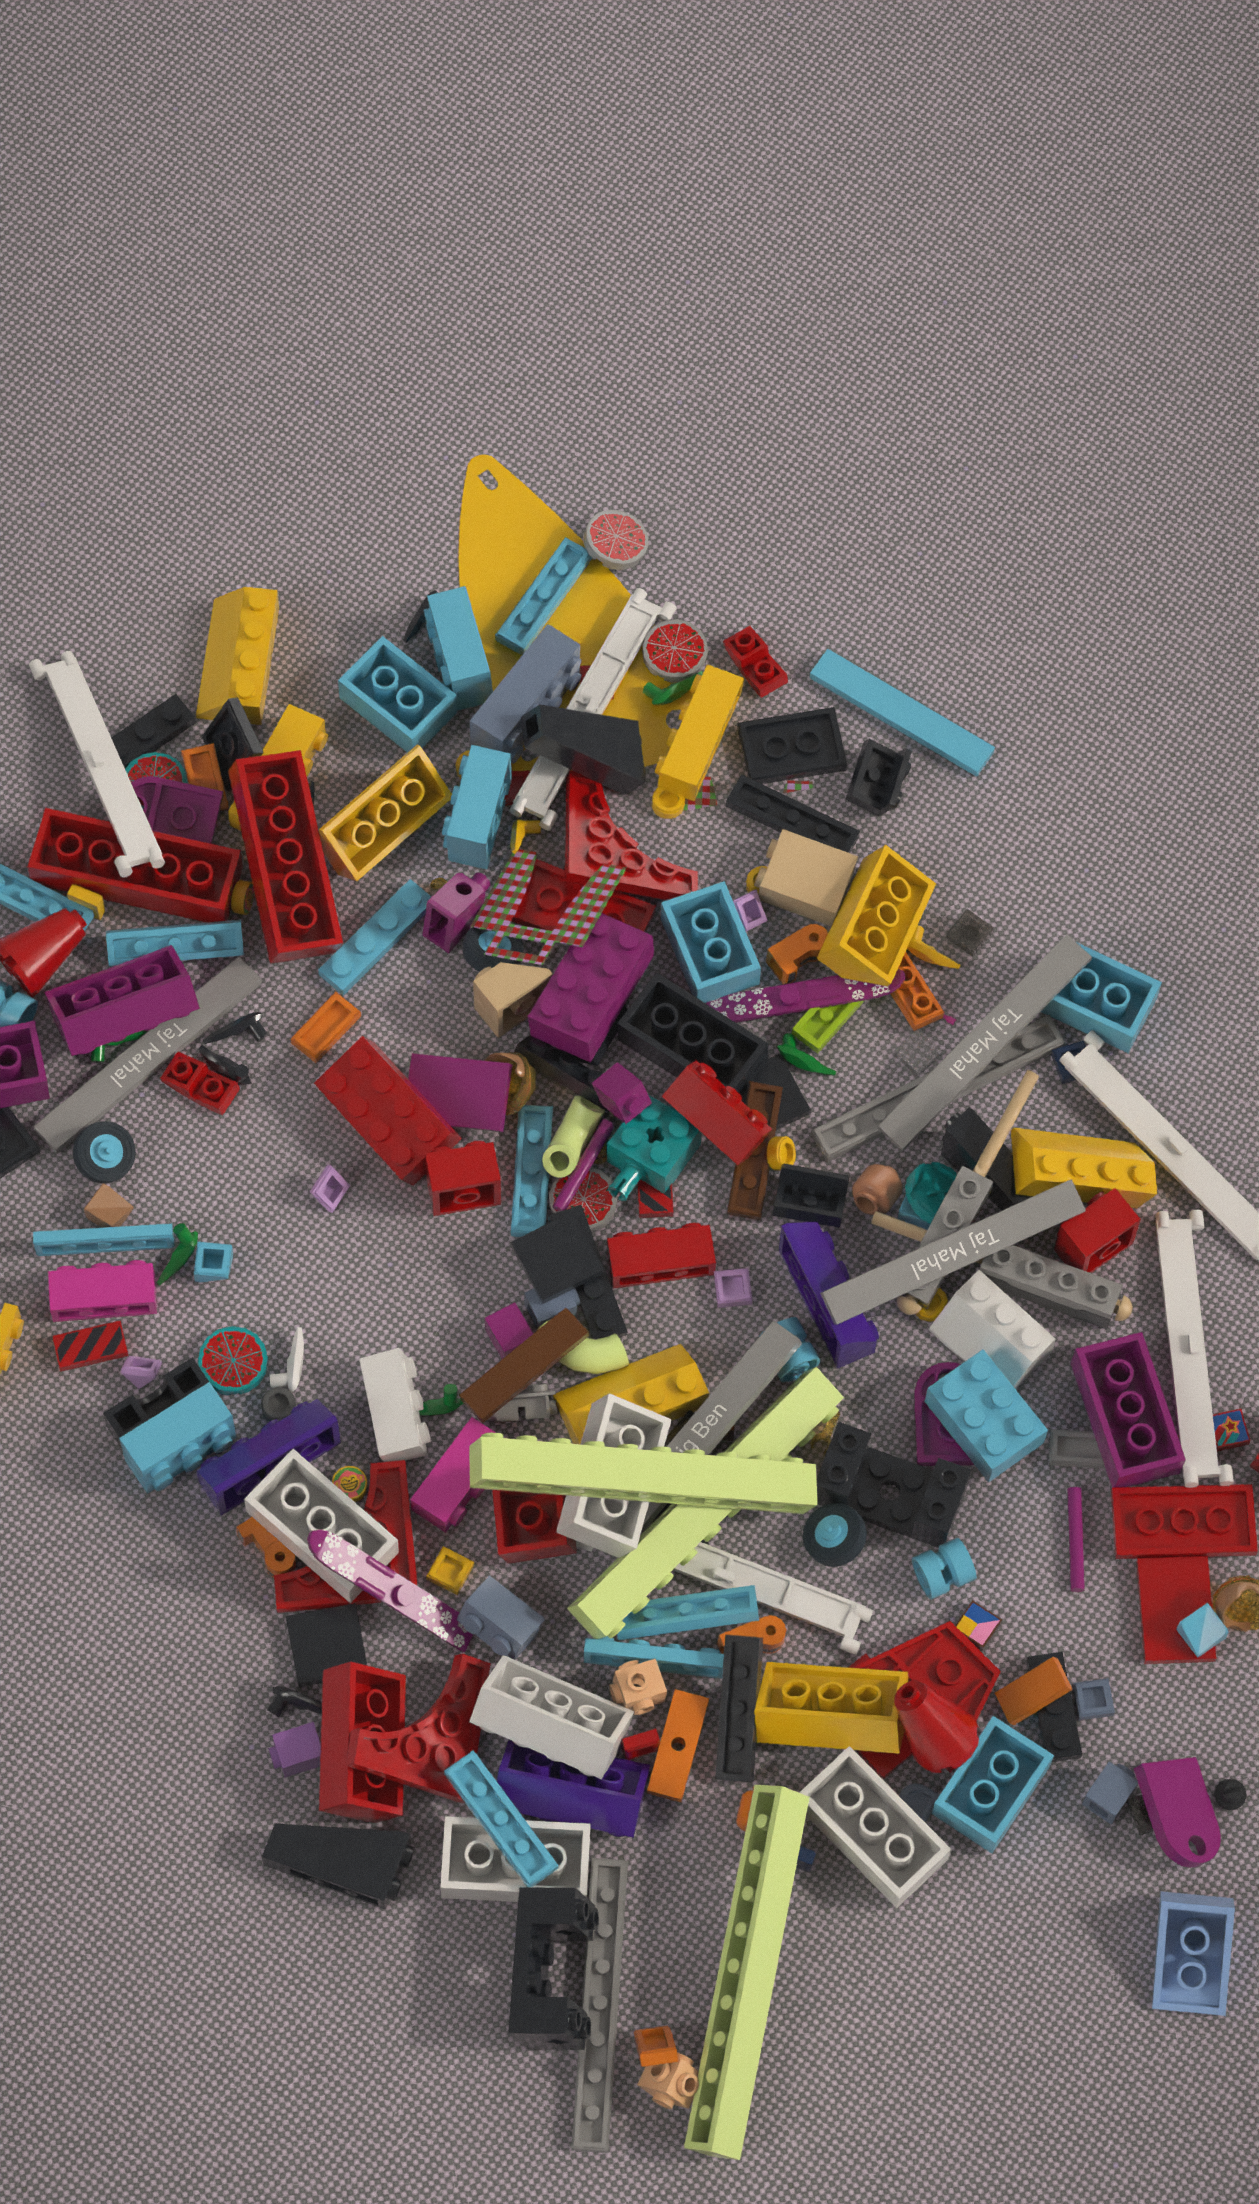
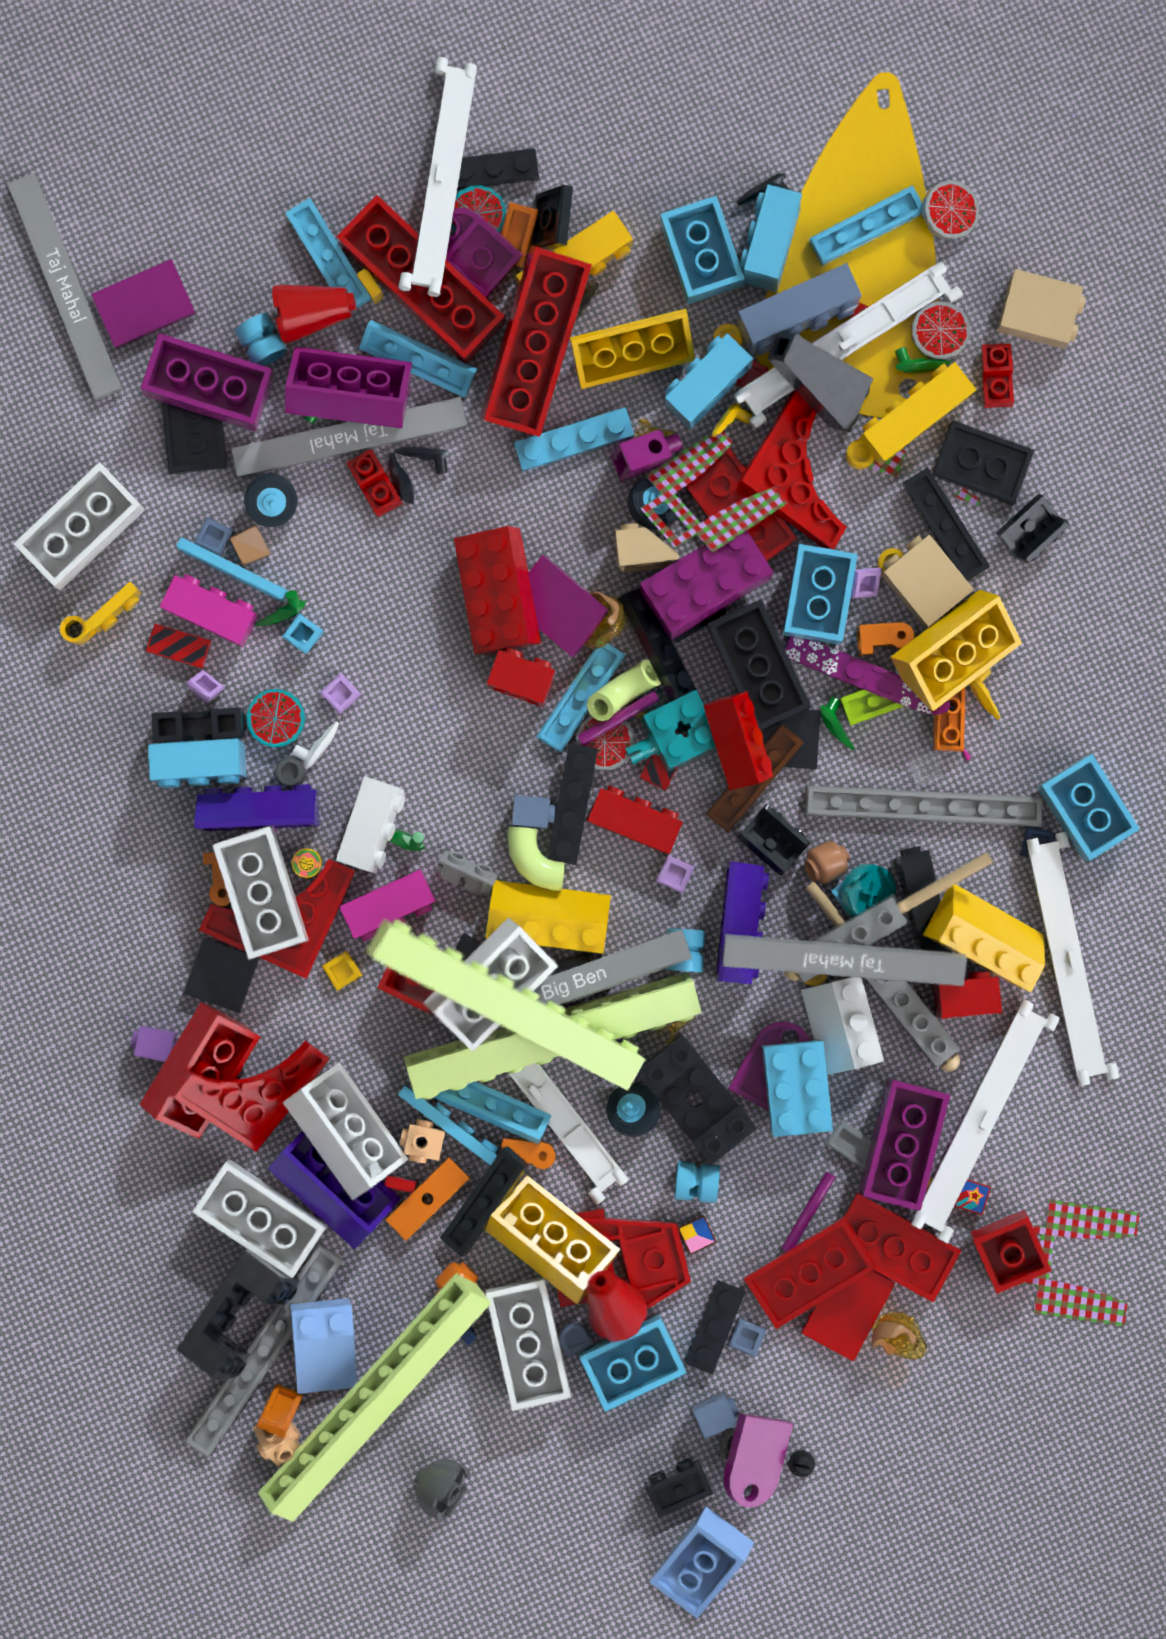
camera: 30 degrees right, 20 degrees up
yellow slope [196,587,279,725] -> none
yellow tile [231,880,254,915] -> none
black slope [262,1823,415,1909] -> none
black bar [267,1686,322,1718] -> none
orange tile [290,991,361,1064] -> none
piece [307,1530,473,1653] -> none
lavender slope [310,1165,350,1213] -> none
medium azure tile [444,1750,559,1887] -> none
sand blue brick [456,1575,545,1660] -> none
reddish brown tile [459,1307,589,1424] -> none
magenta brick [484,1302,533,1359] -> none
black tile [510,1212,605,1304] -> none
magenta brick [592,1062,652,1124] -> none
yellow tile [767,1136,796,1171] -> none
medium azure tile [810,649,995,777] -> none
light grey tile [878,934,1092,1152] -> none
clear smoke plate [946,909,994,957] -> none
orange tile [995,1657,1073,1725] -> none
medium azure slope [1176,1603,1229,1658] -> none
none -> sand blue tile [194,517,234,557]
none -> light blue slope [290,1298,357,1394]
none -> lavender tile [320,673,361,715]
none -> dark grey cylinder [414,1459,471,1522]
none -> black bracket [644,1458,713,1518]
none -> red plate [744,1216,877,1329]
none -> tan brick [996,269,1086,349]

